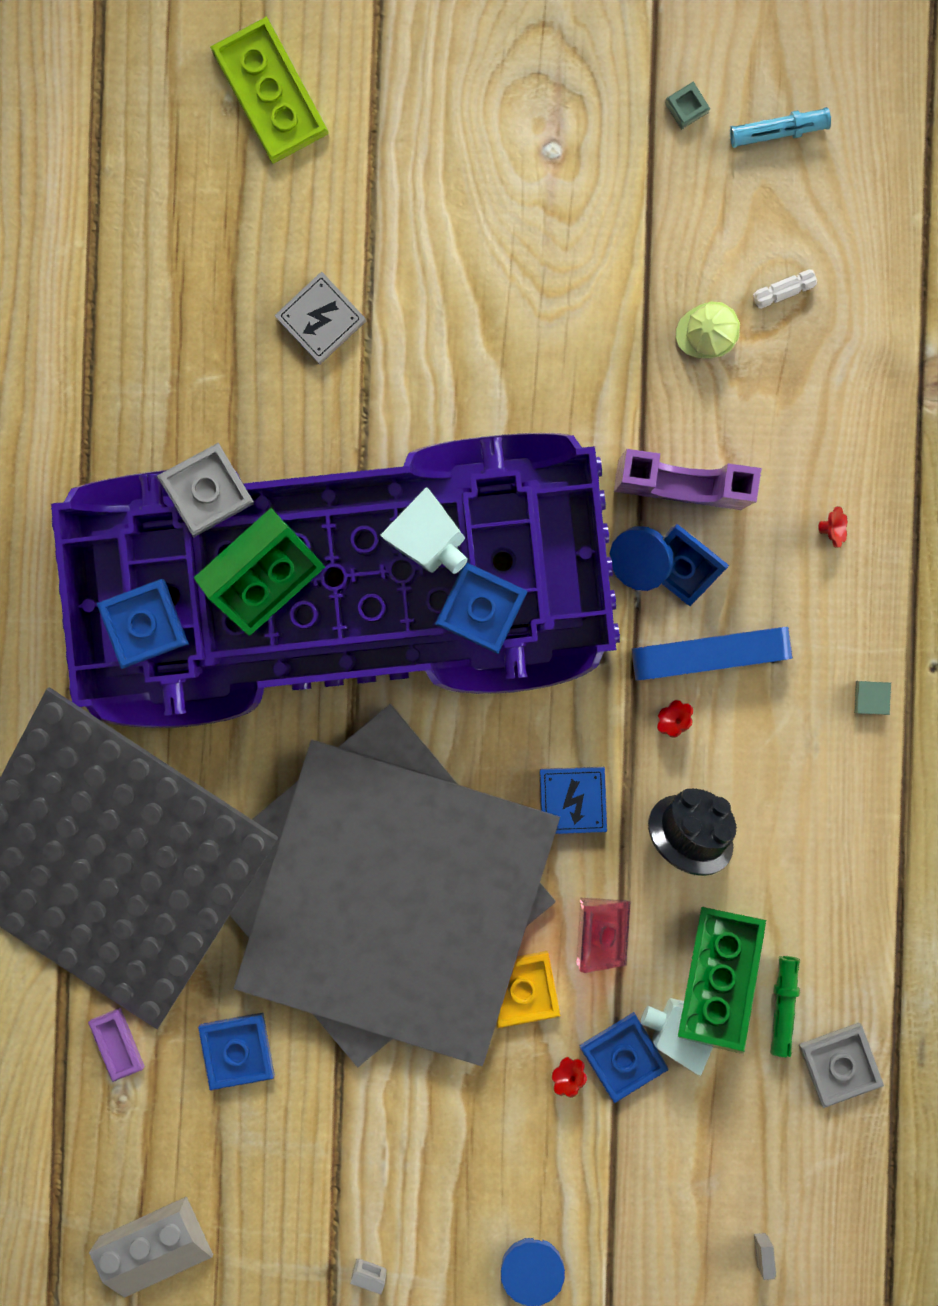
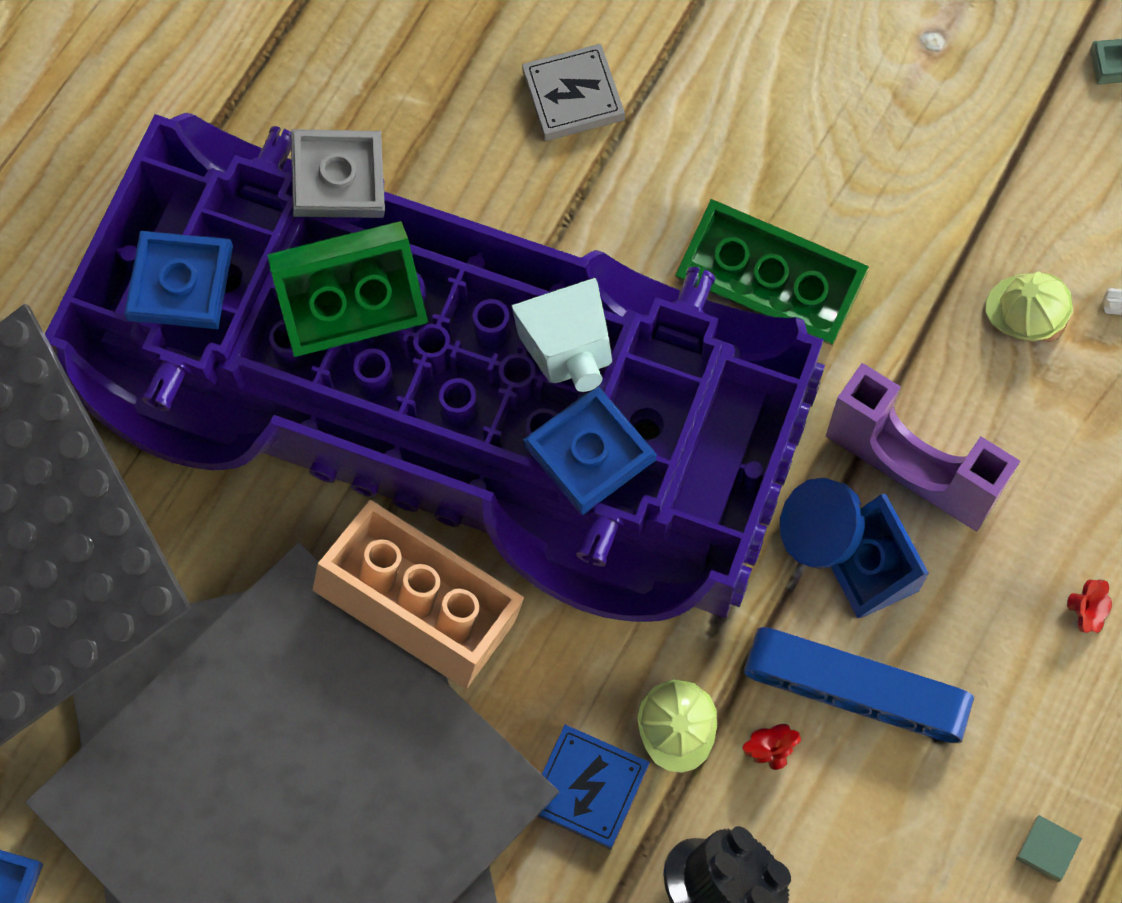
camera: 30 degrees right, 20 degrees down
none -> light nougat brick [312,500,524,690]
none -> yellowish green piece [637,679,717,773]
none -> green slope [675,199,869,346]

